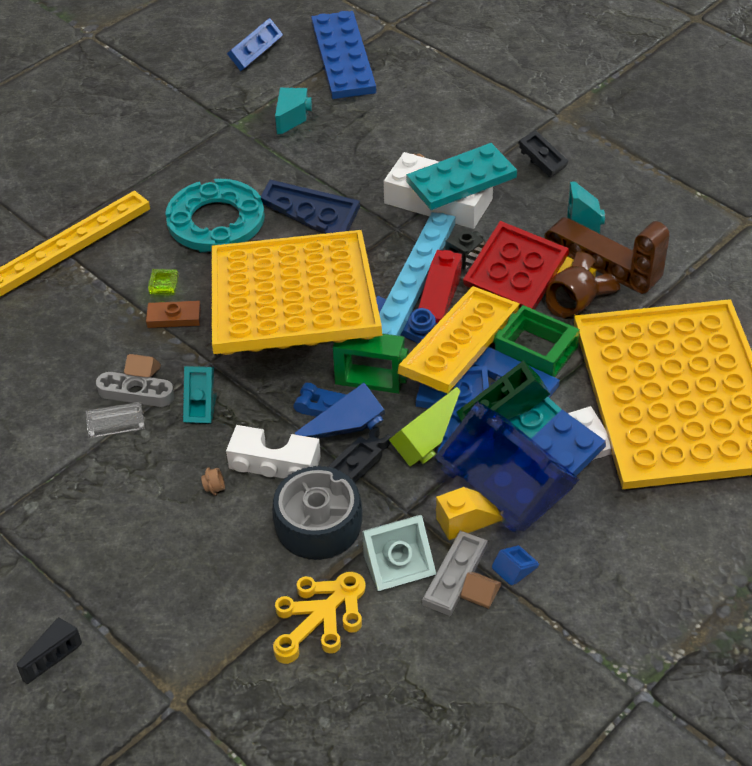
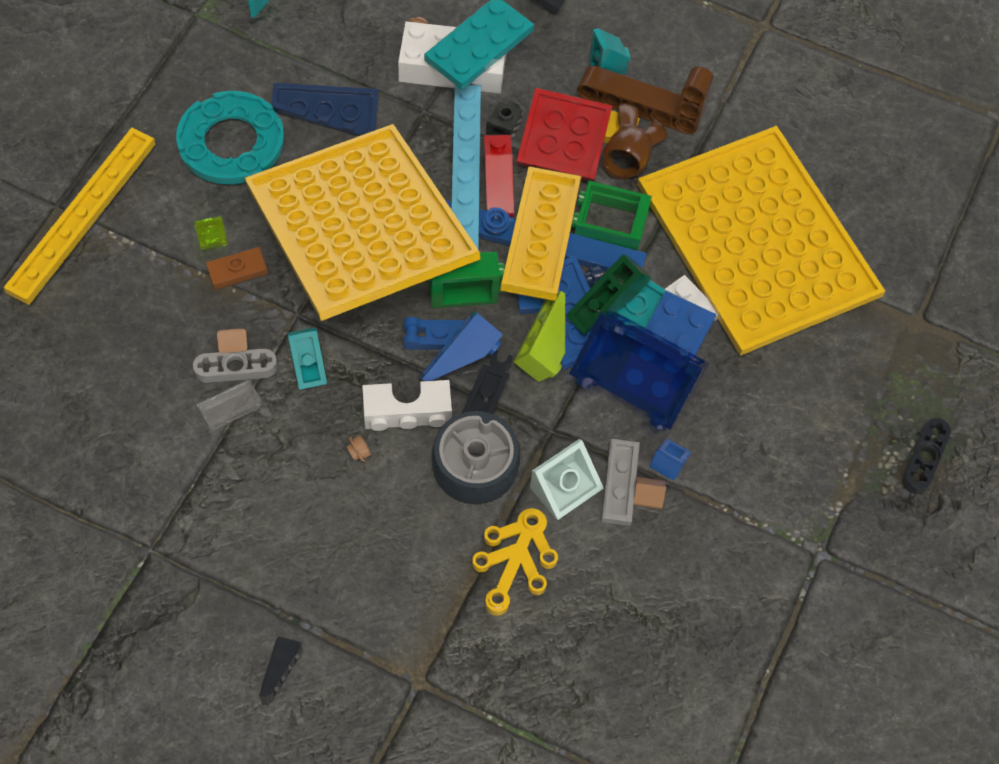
camera: 25 degrees left, 15 degrees up
yellow slope [436,487,503,540] -> none

